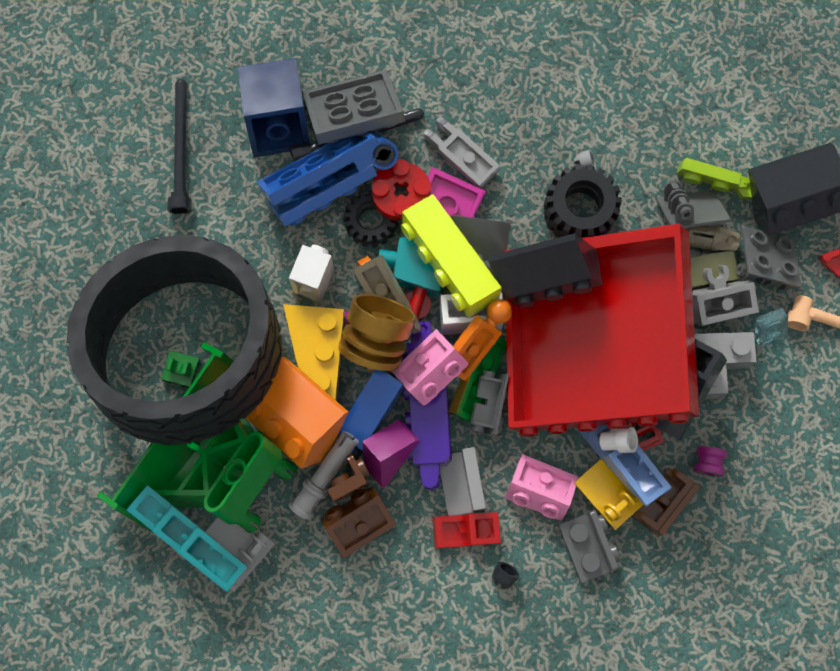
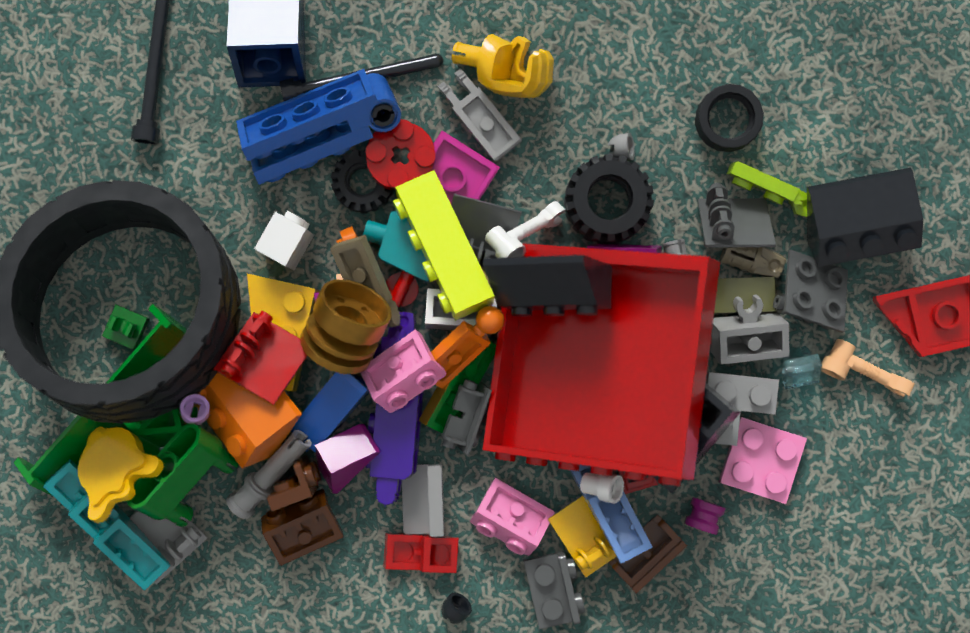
camera: 10 degrees right, 10 degrees up
dark grey plate [302,70,405,145] -> none
none -> yellow tile [78,427,164,523]
none -> lavender hinge [180,394,210,425]
none -> red hinge [214,311,307,405]
none -> yellow piece [452,34,554,98]
none -> white brick [485,201,566,258]
none -> black tyre [695,84,764,152]
none -> bright pink plate [719,417,807,504]

